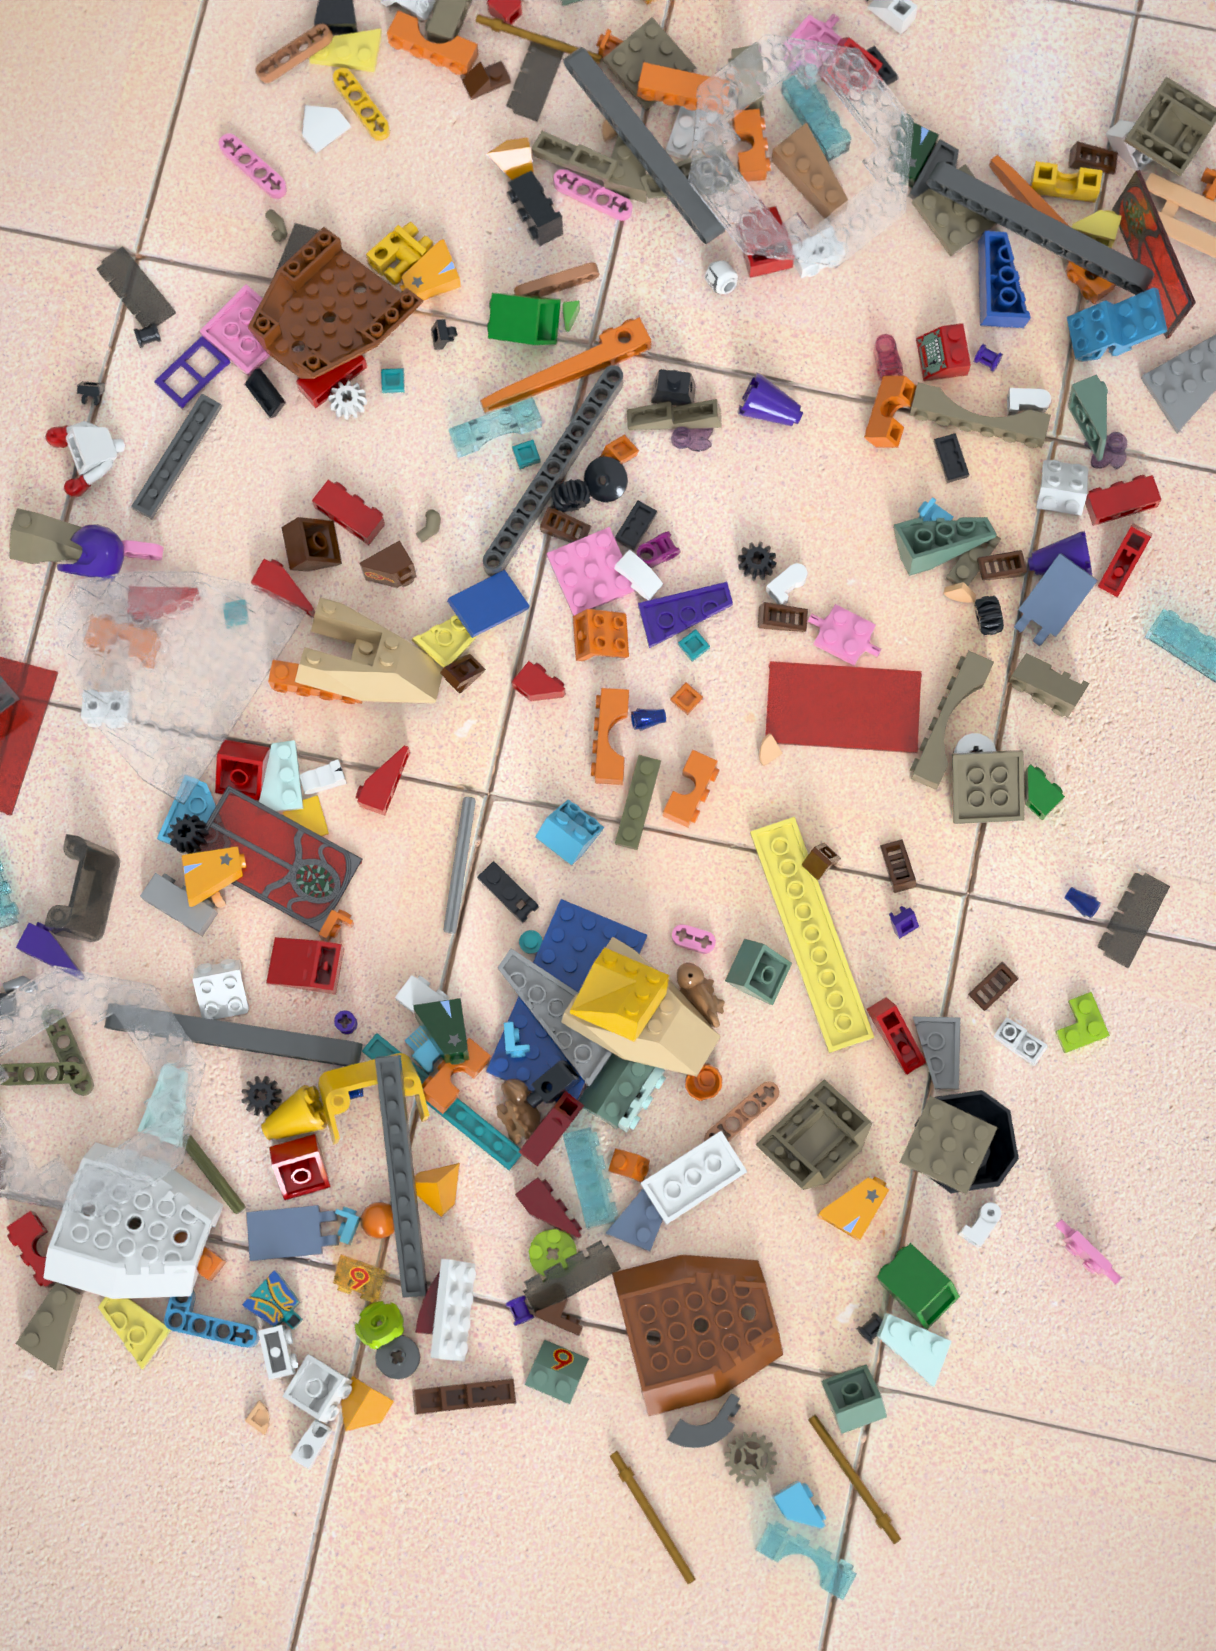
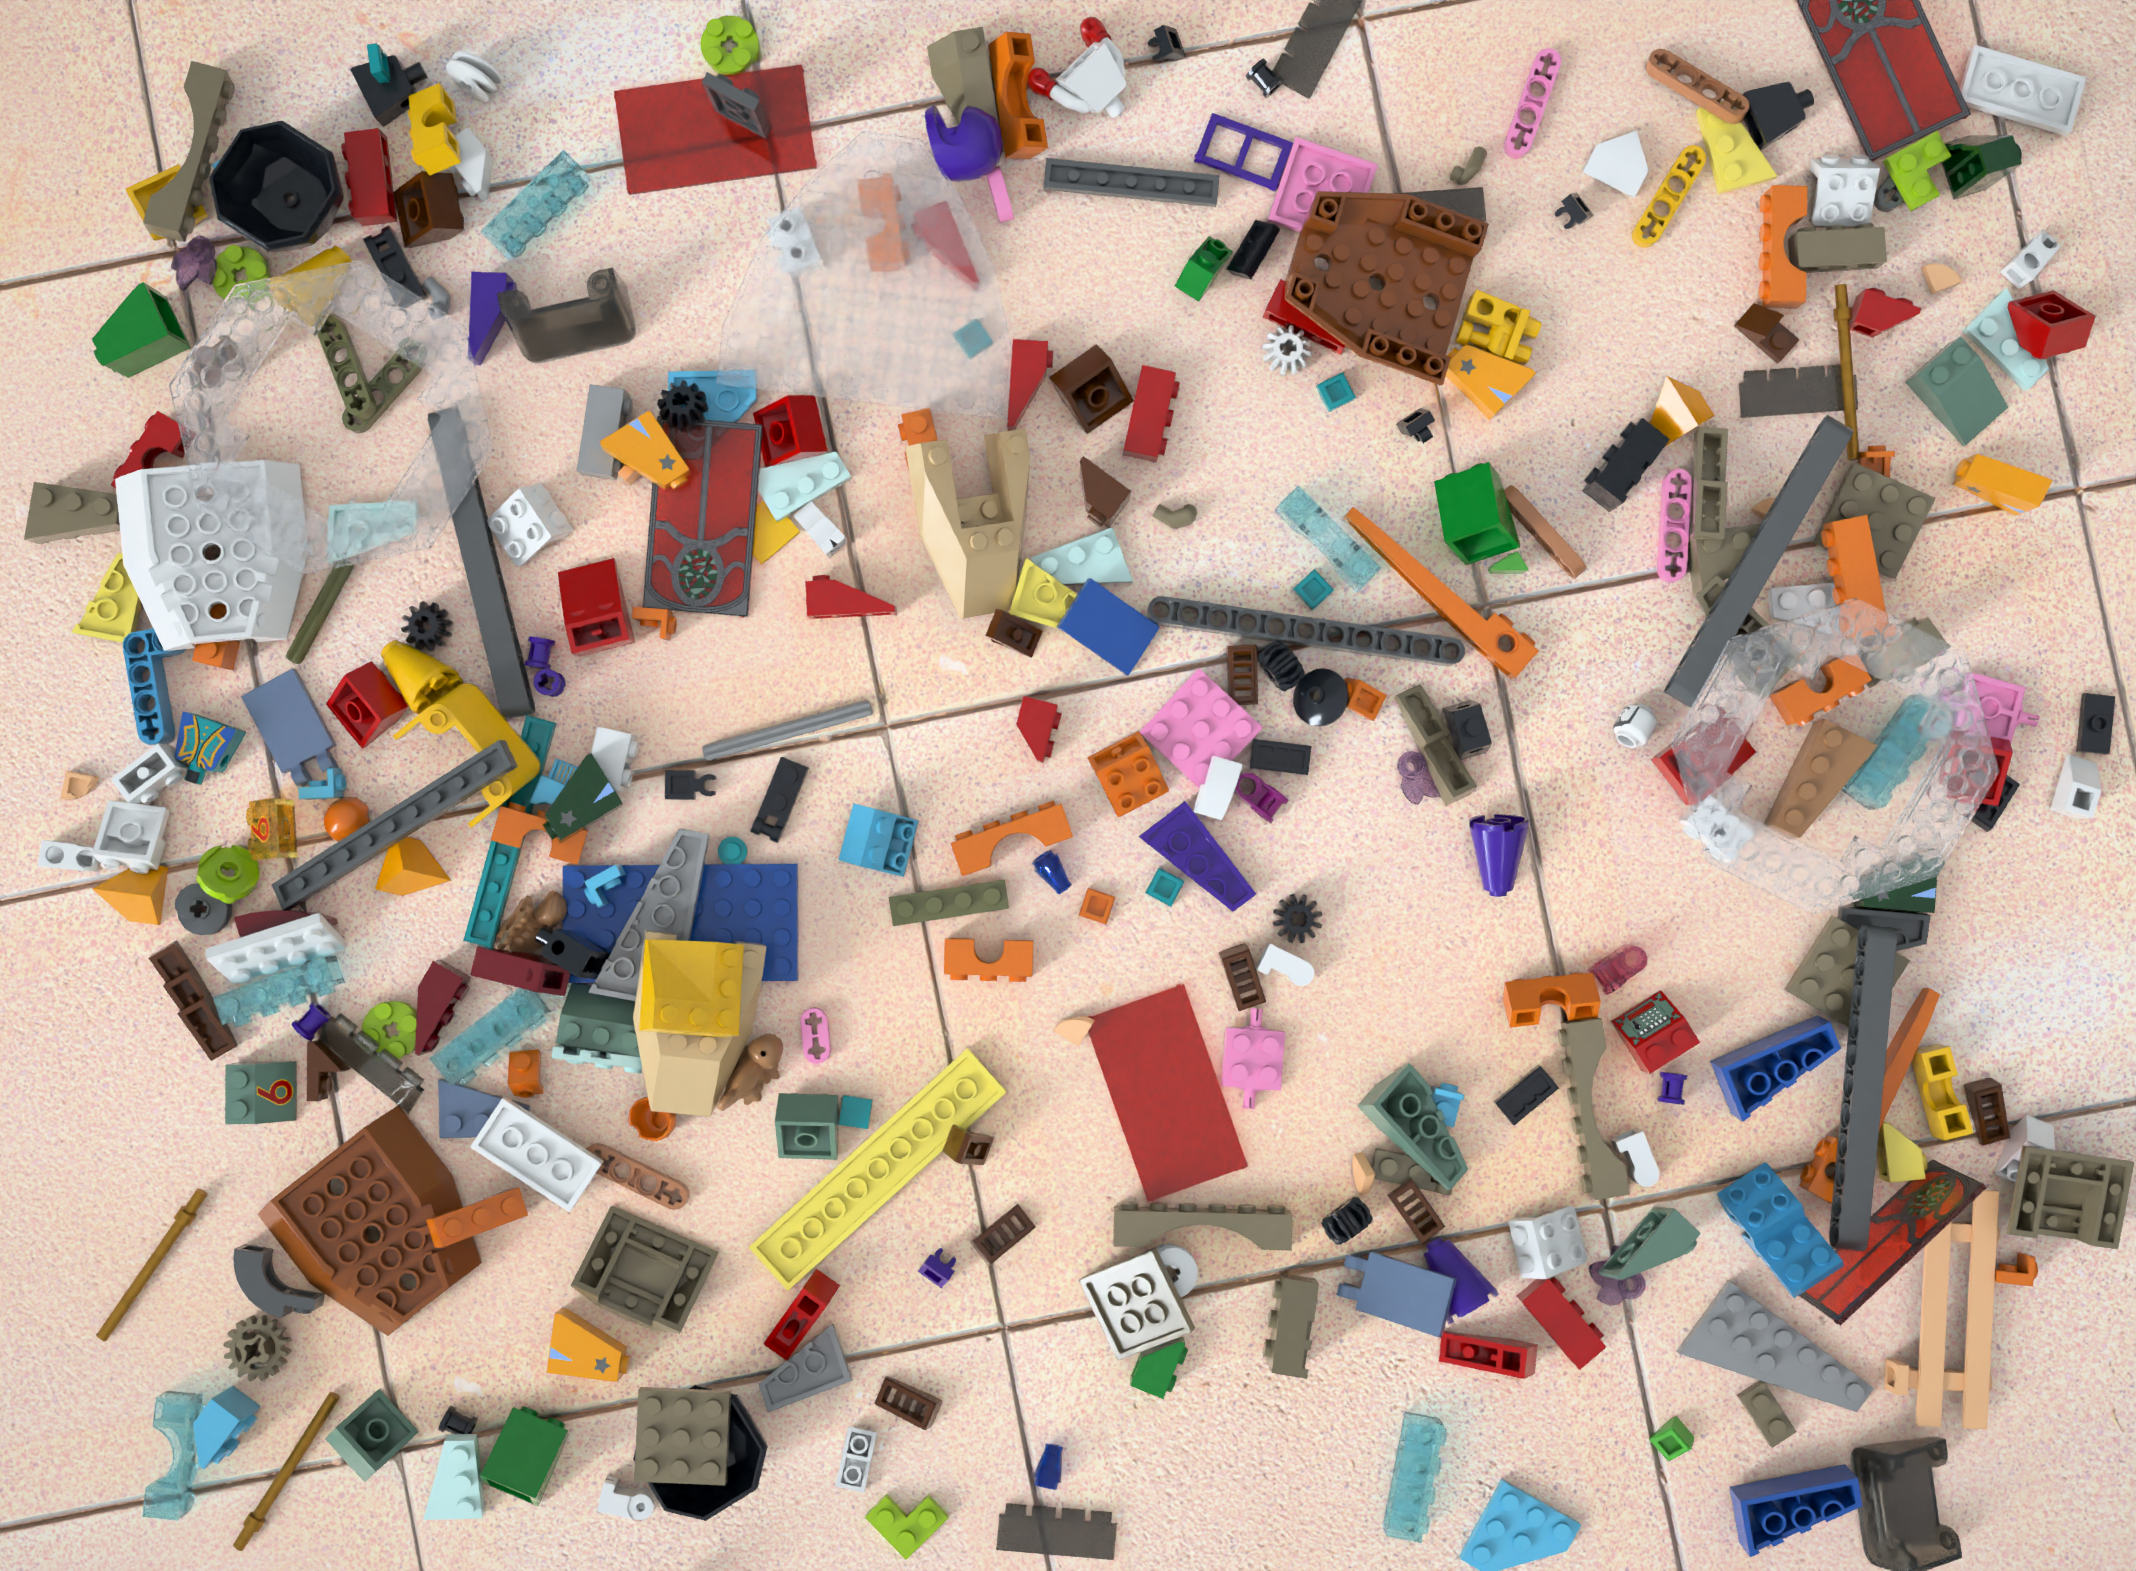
camera: 65 degrees right, 10 degrees up
none -> clear light blue brick [213,955,345,1028]
none -> orange arch [426,1187,528,1248]
none -> dark purple bush [525,636,555,669]
none -> black plate [665,770,717,800]
none -> teal tile [839,1095,873,1129]
none -> orange arch [988,32,1048,160]
none -> light aqua wing [1031,527,1133,585]
none -> green slope [1175,236,1233,302]
none -> black tile [1555,192,1594,229]

